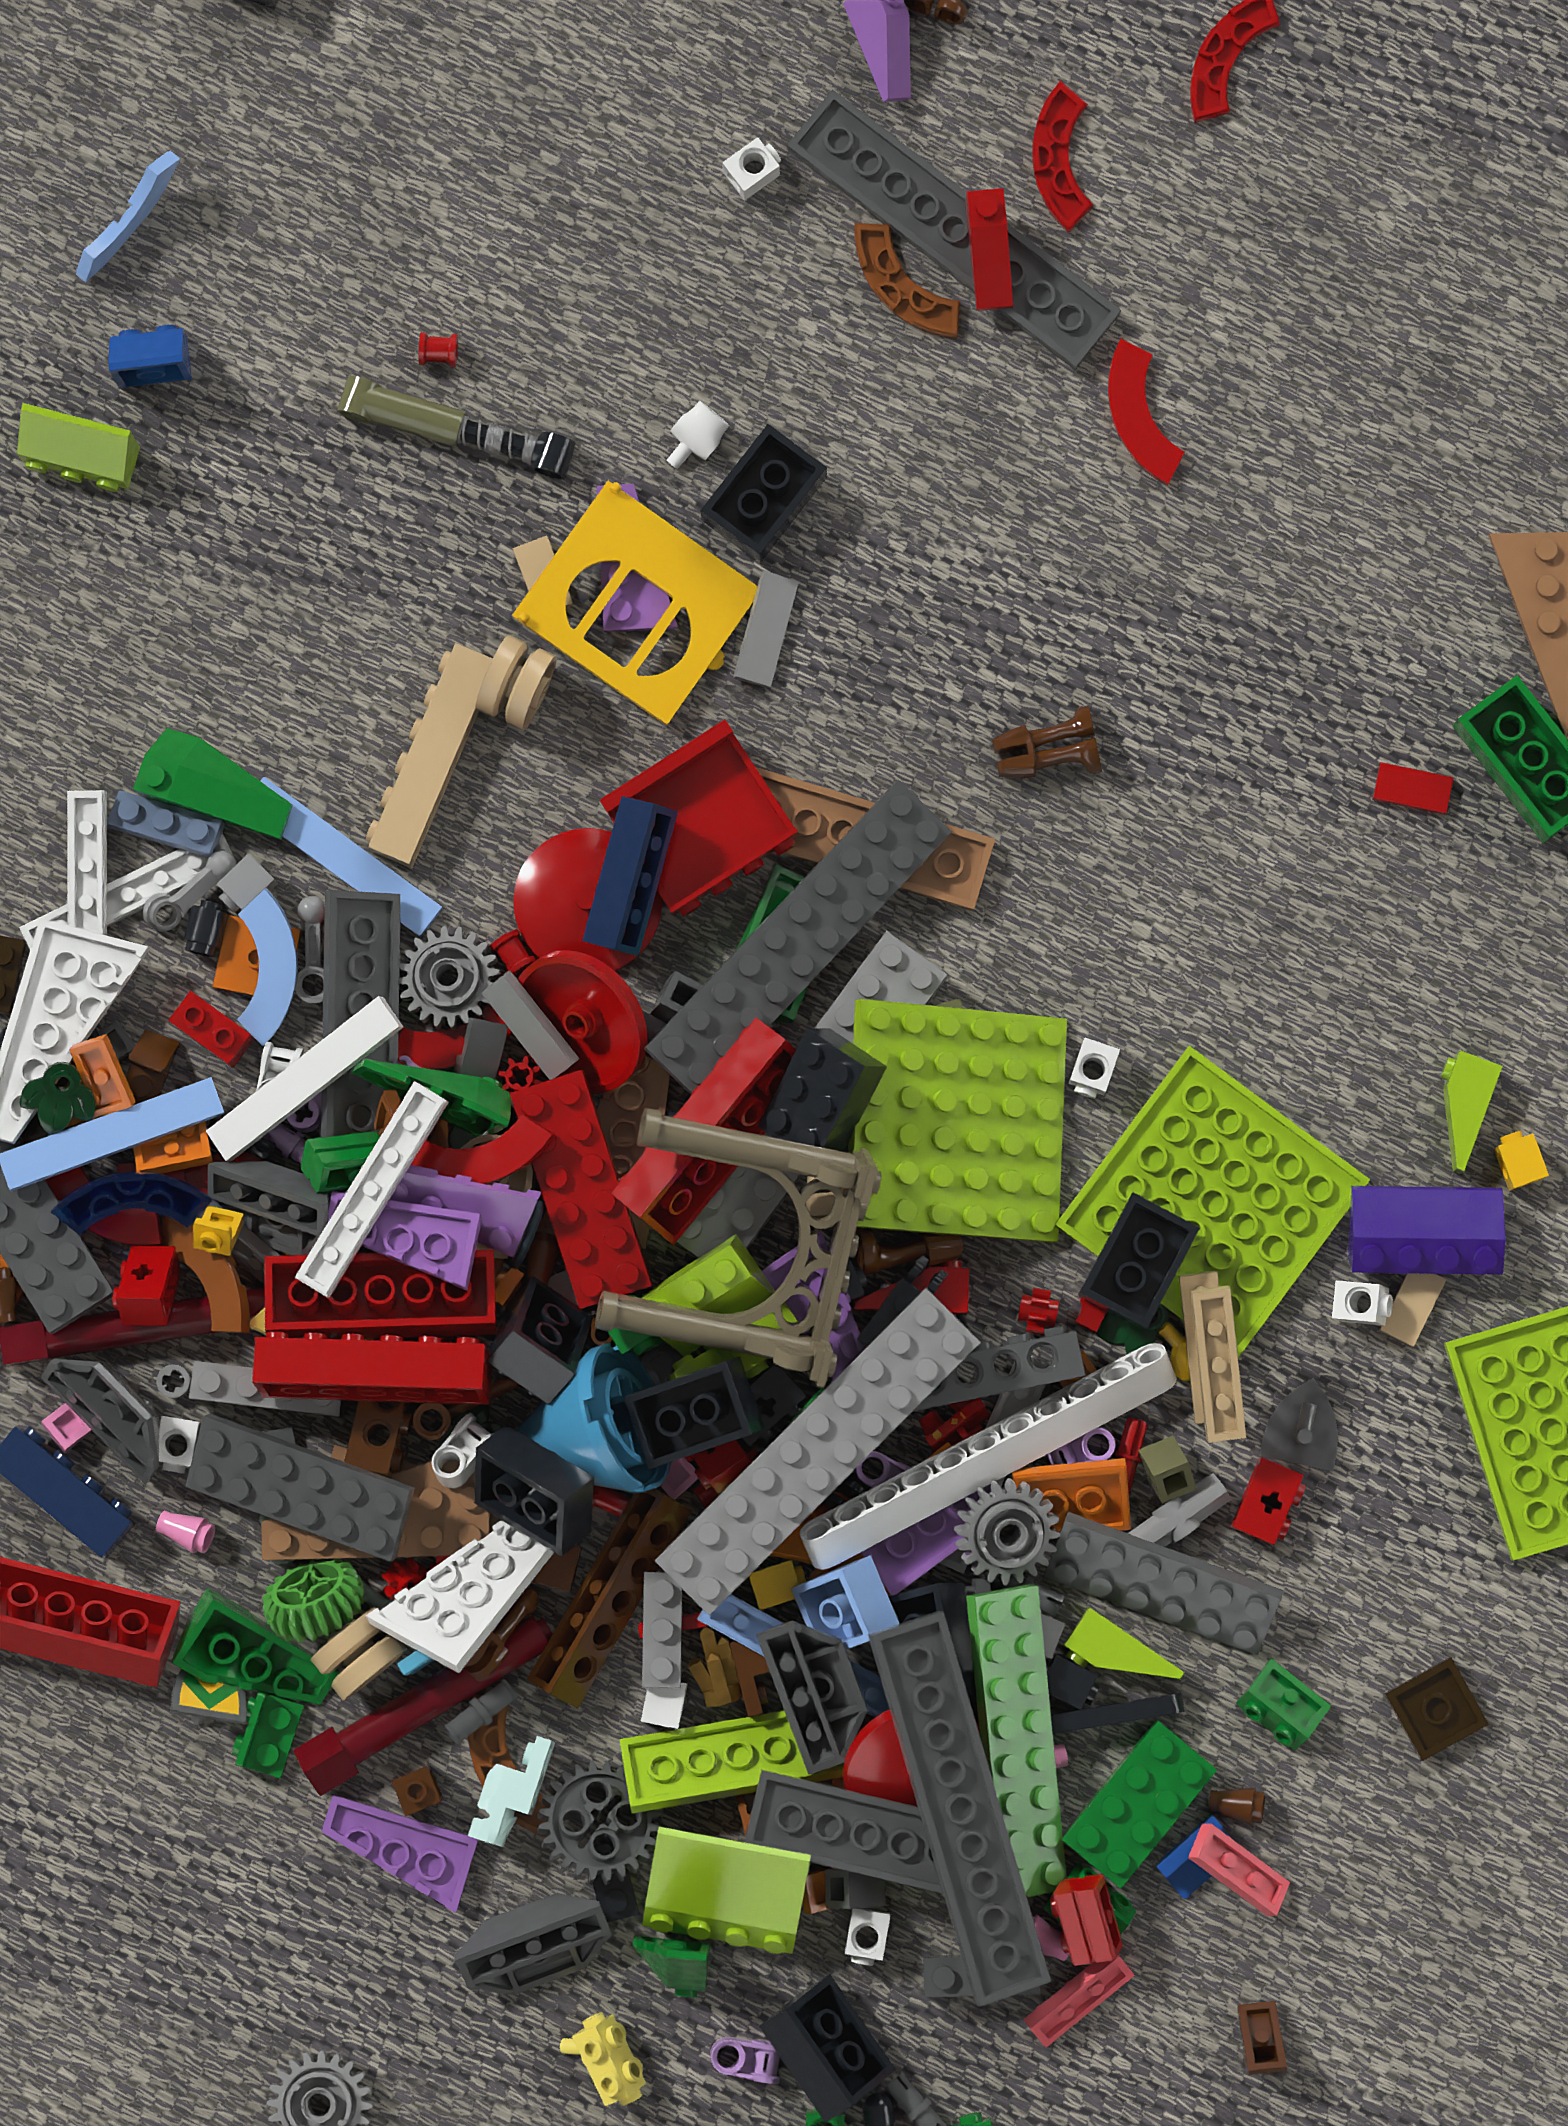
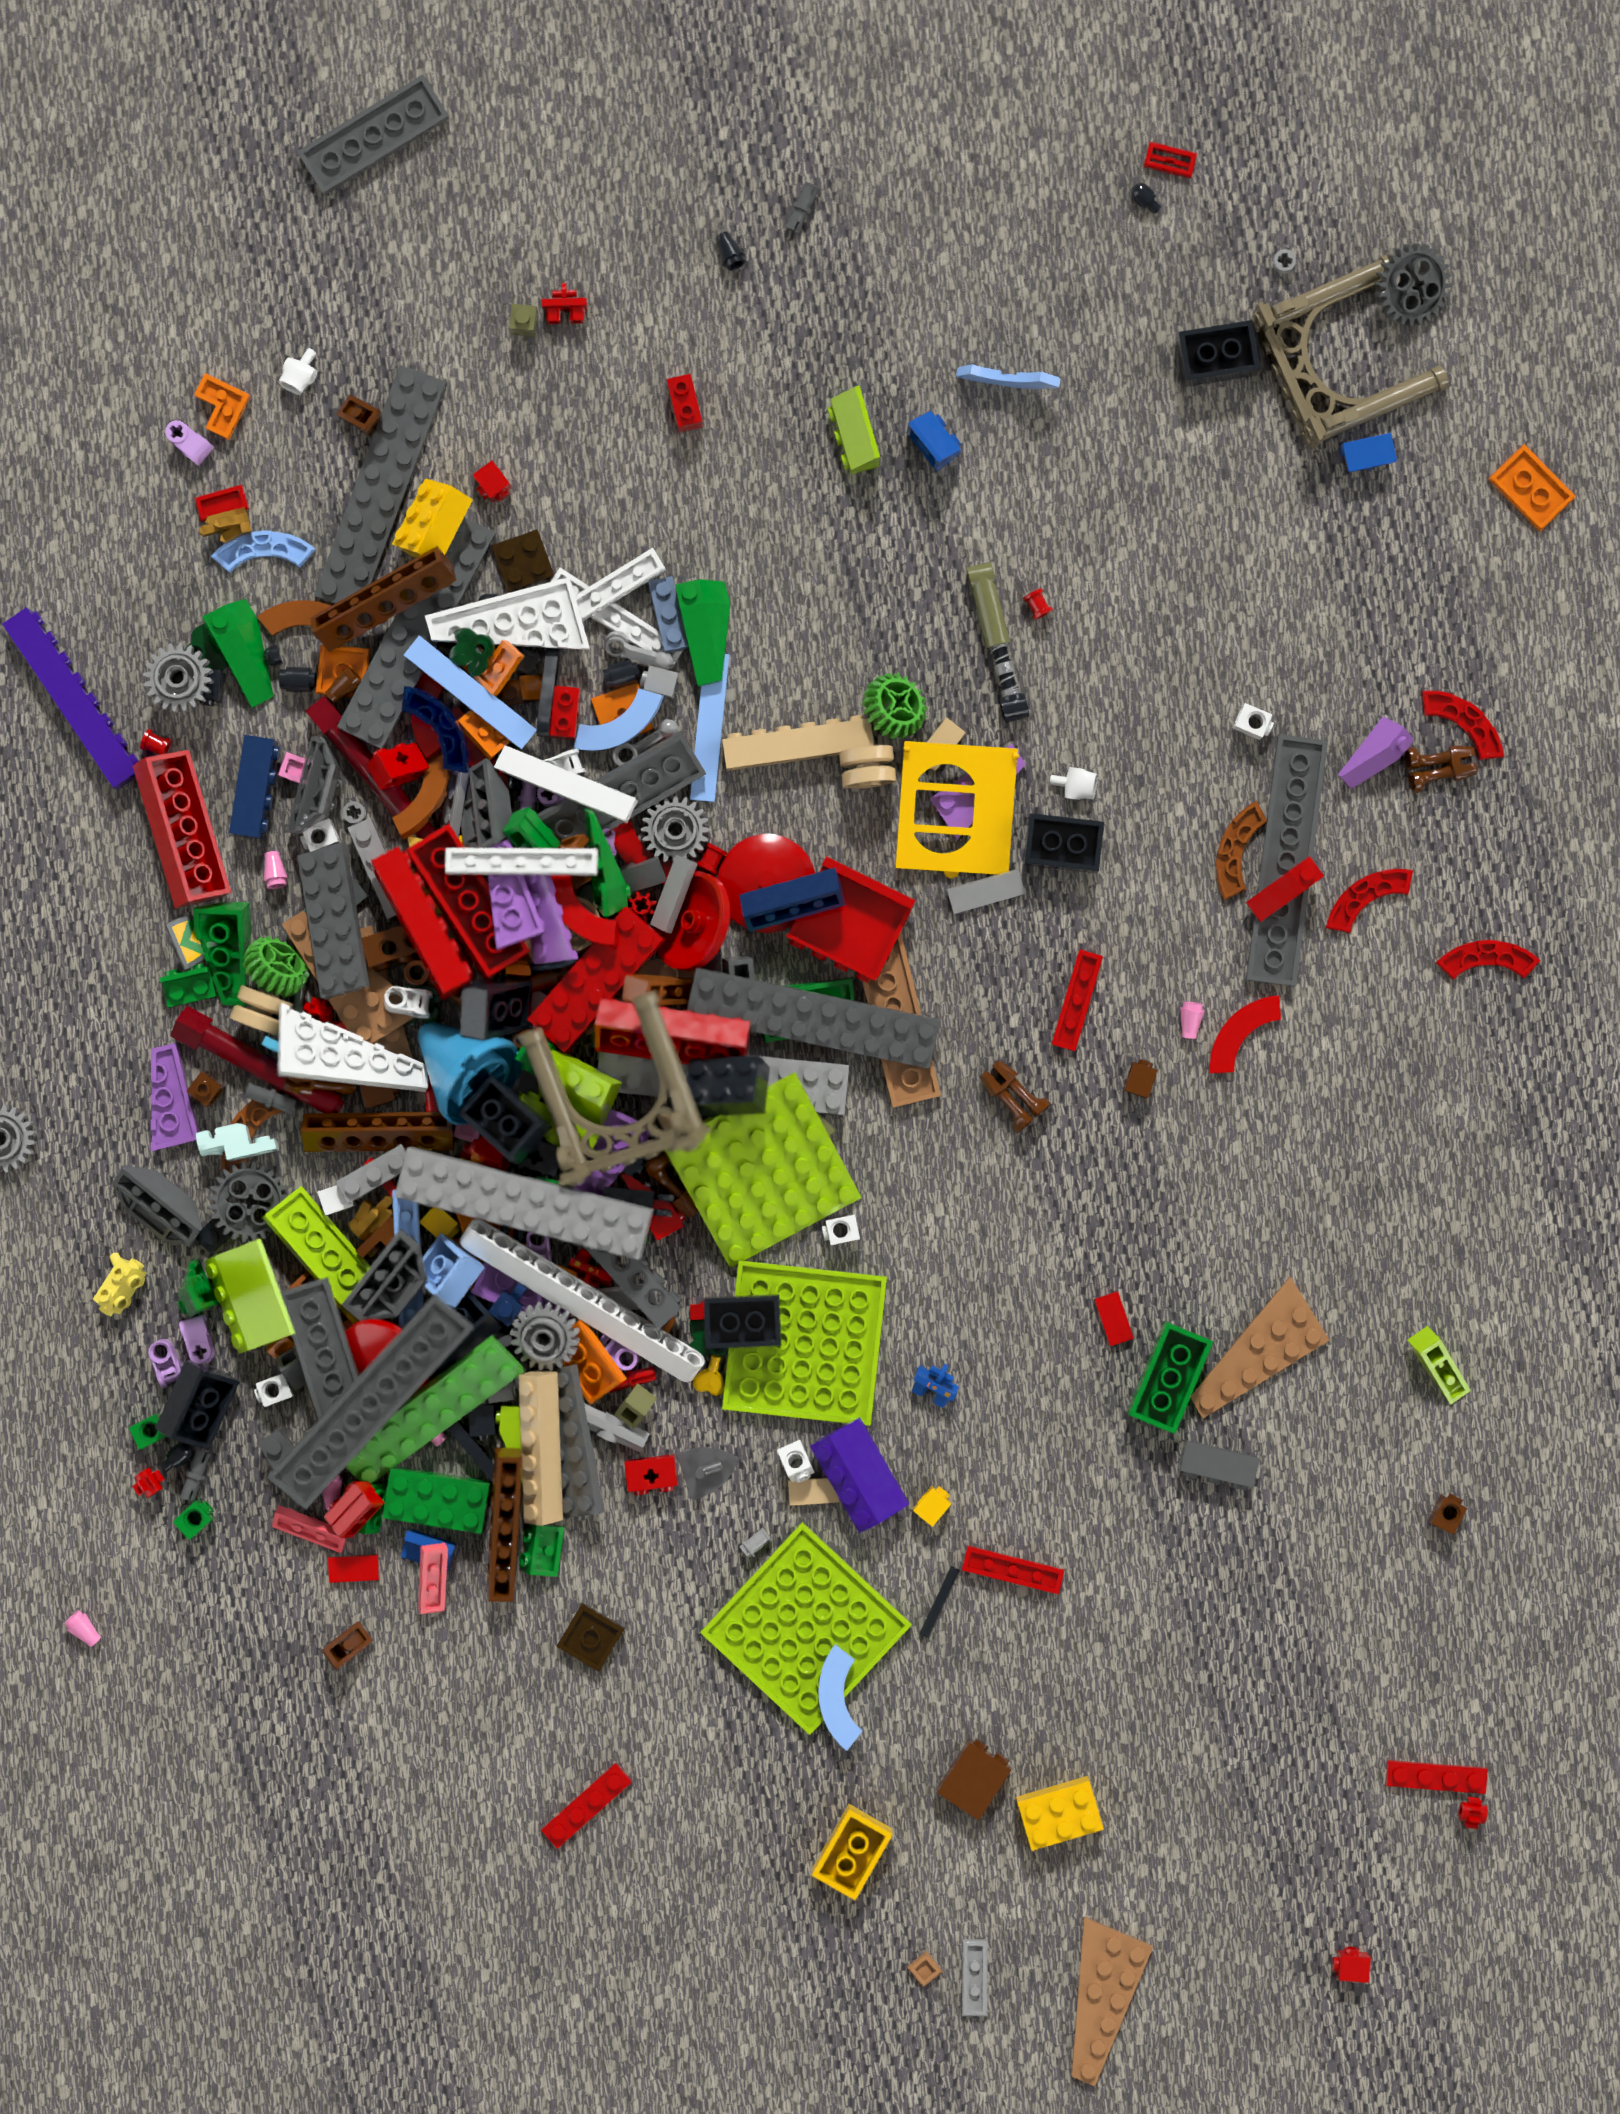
camera: 55 degrees right, 5 degrees up
yellow bracket [193,1205,244,1256] -> none
black brick [474,1424,594,1557] -> none
red gear [1017,1287,1059,1335] -> none
tan fence [1179,1271,1246,1443] -> none
reddish brown cone [1209,1787,1265,1826] -> none
lime slope [1440,1050,1503,1174] -> none
none -> lavender piece [179,1314,215,1364]
none -> red tile [328,1554,380,1583]
none -> reddish brown brick [486,1448,523,1602]
none -> dark blue plate [488,1282,528,1326]
none -> tan brick [519,1370,563,1526]
none -> black beam [536,648,560,737]
none -> dark orange slope [622,975,694,1005]
none -> light grey pin [739,1528,772,1558]
none -> bright green gear [861,673,928,739]
none -> blue hips [912,1363,959,1408]
none -> red plate [1051,949,1103,1052]
none -> reddish brown brick [1123,1059,1158,1098]
none -> bright pink cone [1180,1002,1205,1039]

